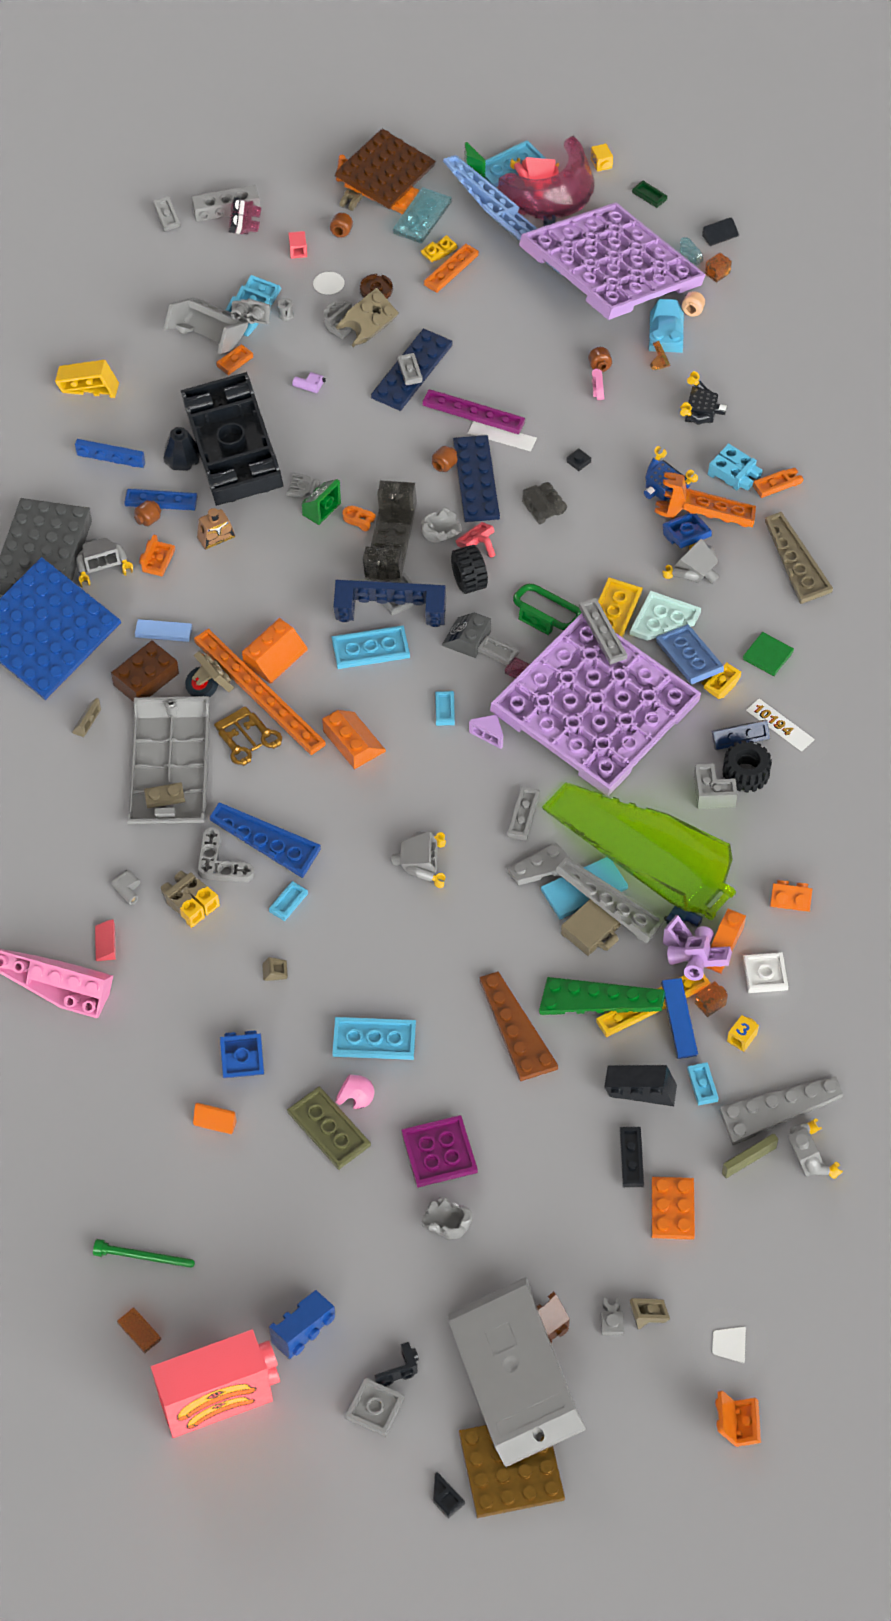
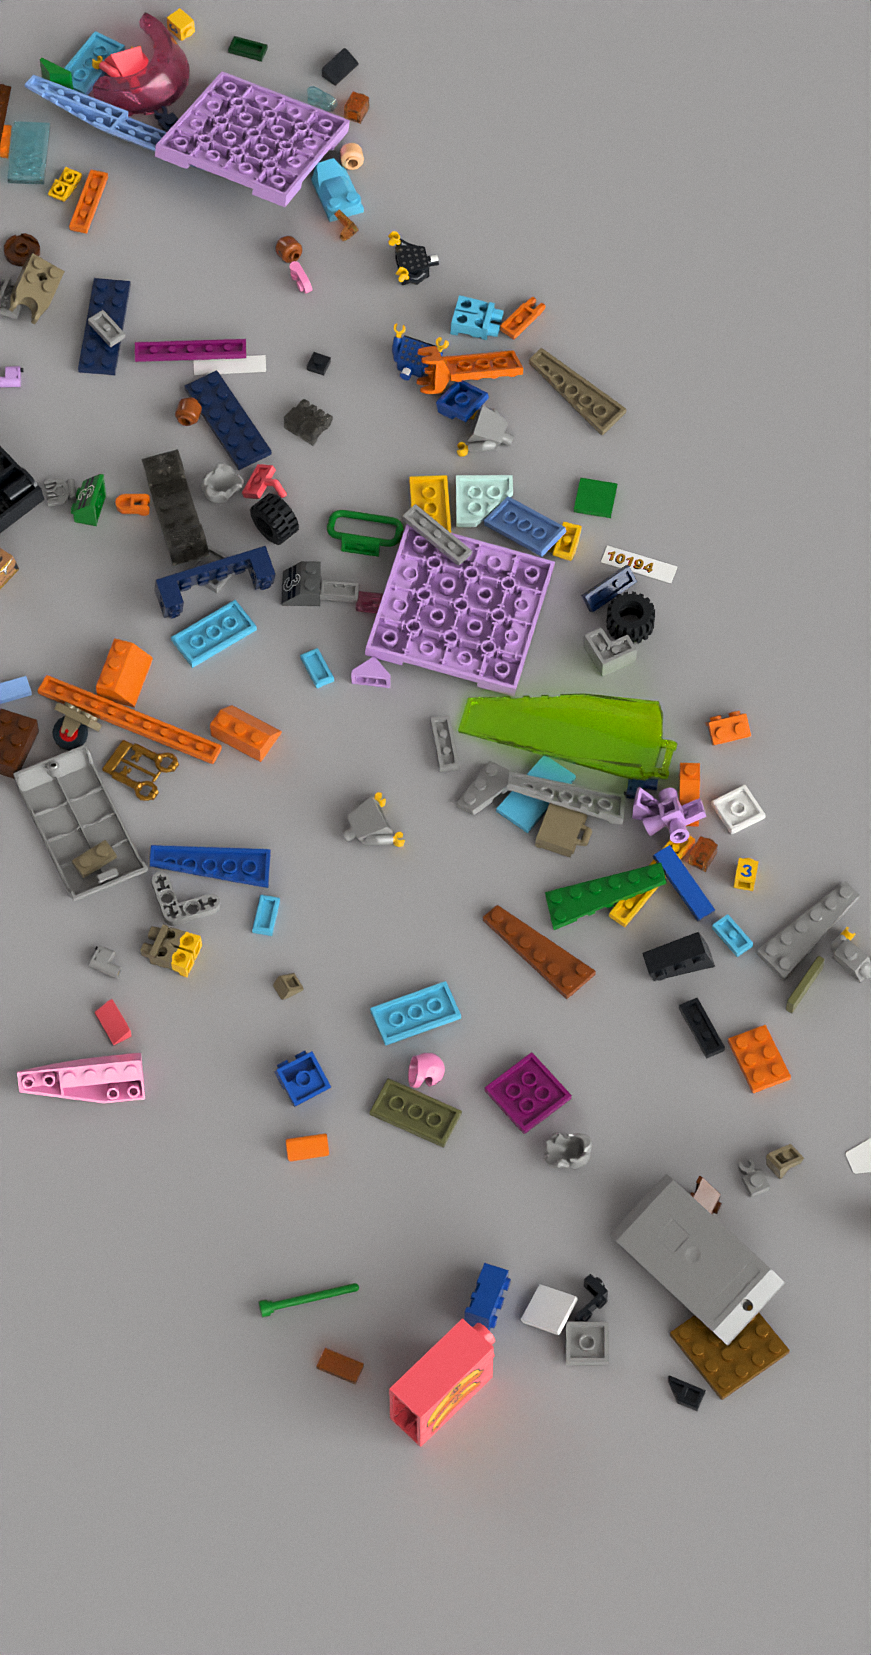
camera: 25 degrees left, 5 degrees up
none -> white tile [521,1284,578,1335]

